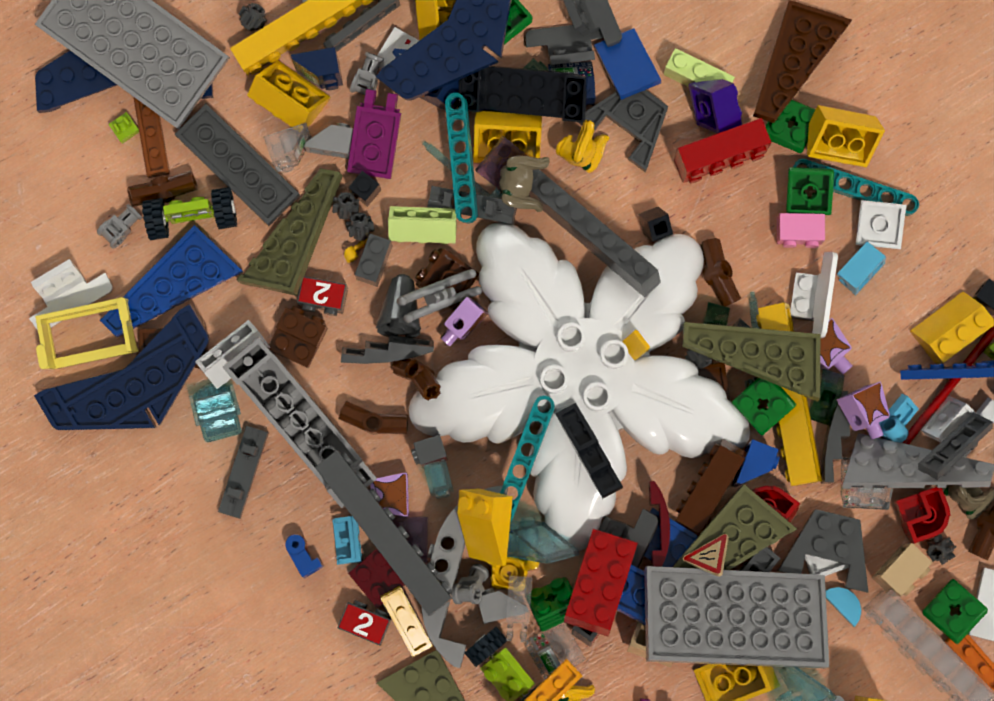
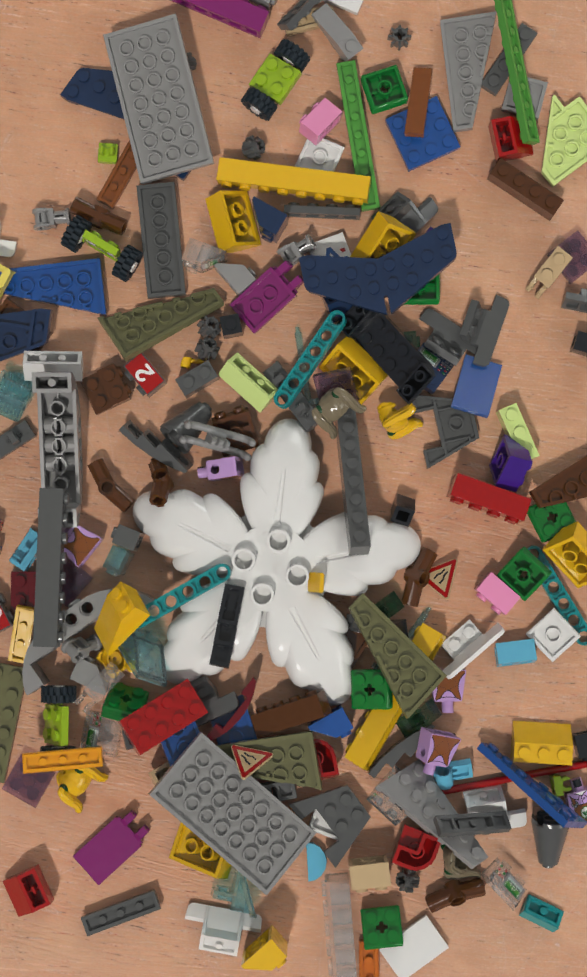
camera: 40 degrees right, 5 degrees up
none -> piece [428,559,458,599]

